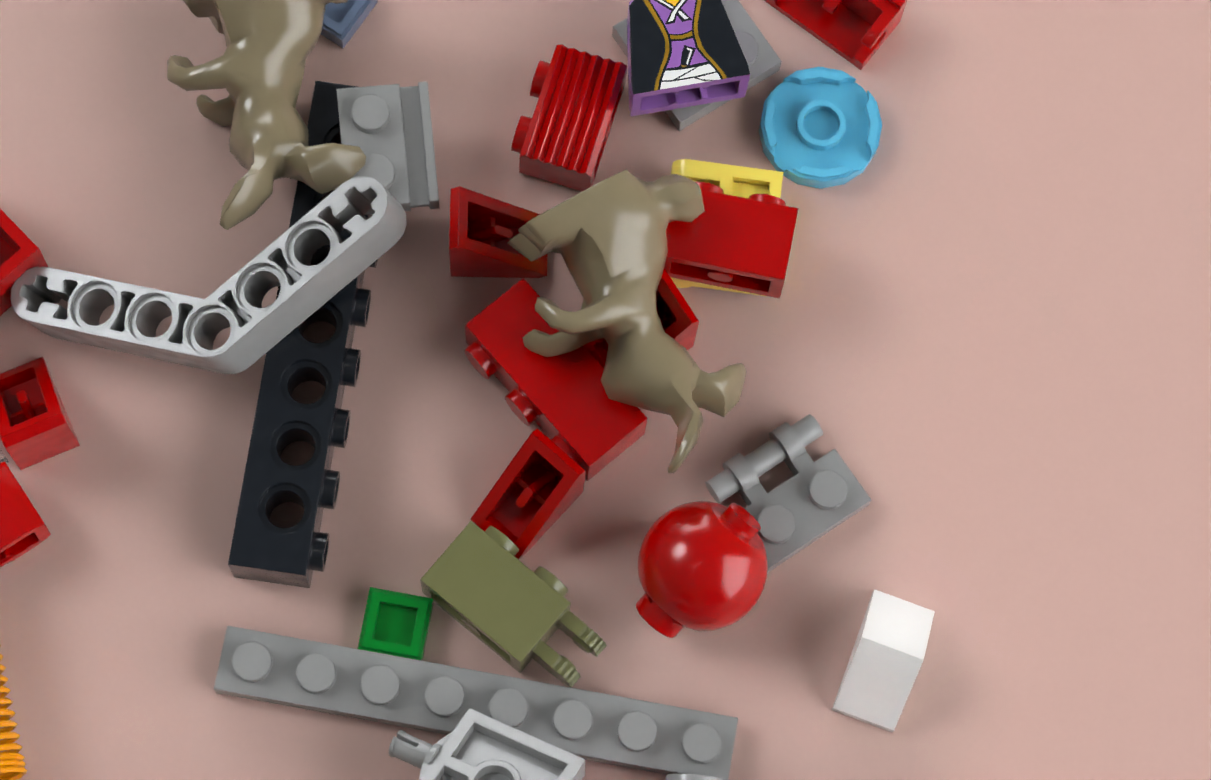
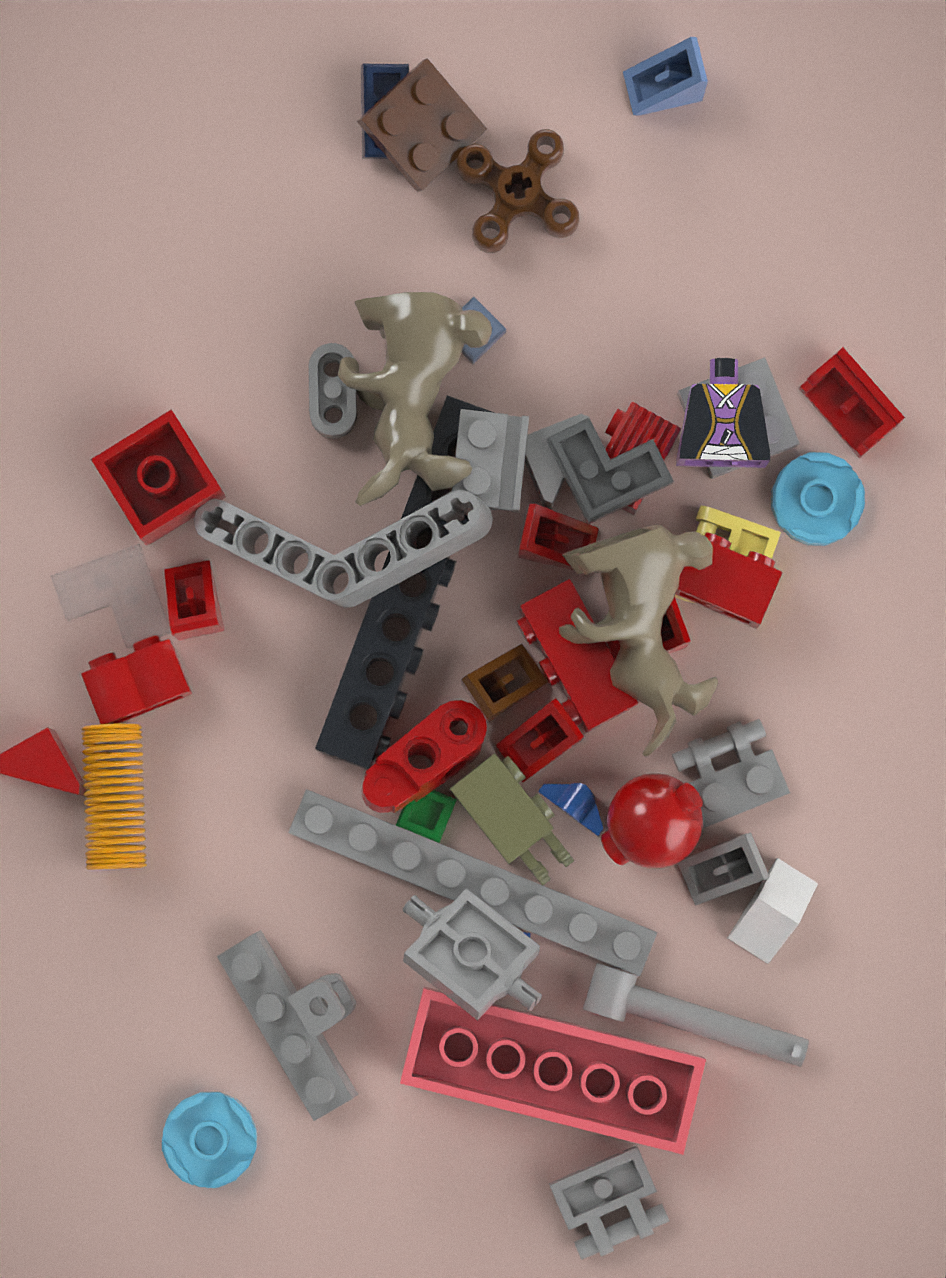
camera: 20 degrees right, 10 degrees up
none -> light grey plate [309,343,357,439]
none -> red piece [361,700,487,813]
none -> reddish brown slope [461,644,548,723]
none -> light grey slope [525,414,590,509]
none -> blue piece [538,783,604,837]
none -> dark grey tile [546,418,674,525]
none -> light grey slope [678,833,769,906]

